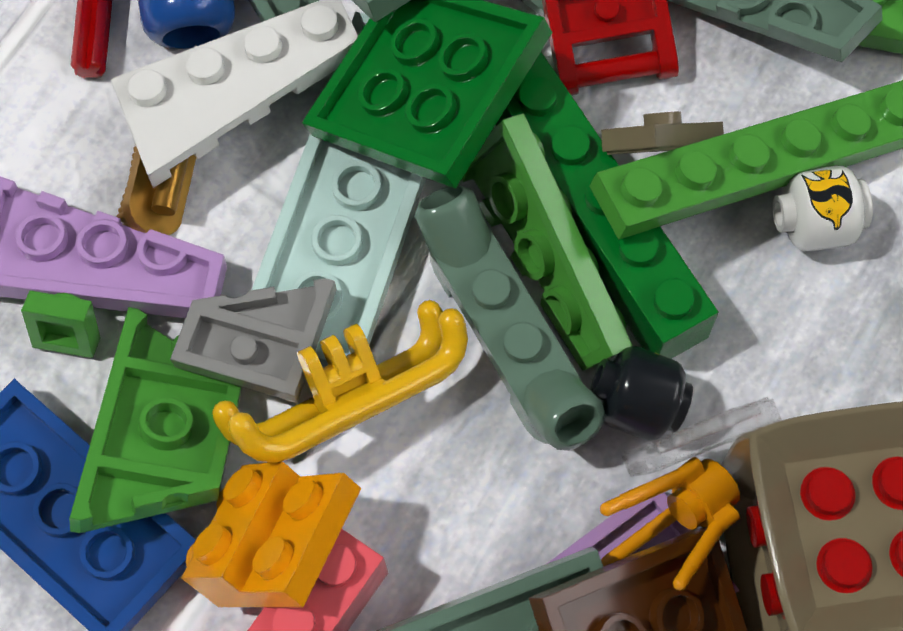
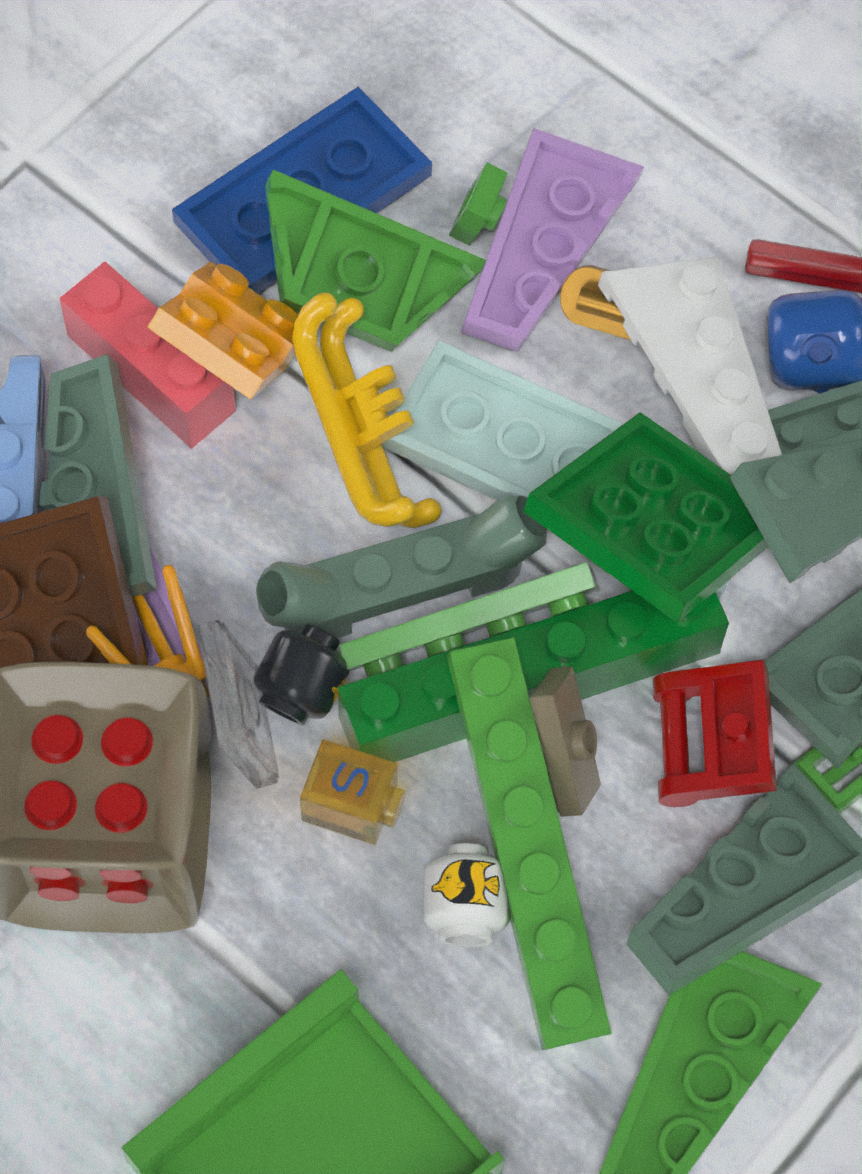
camera: 95 degrees right, 5 degrees down
light grey wing [170,278,337,403] -> none
none -> clear yellow brick [300,739,406,845]

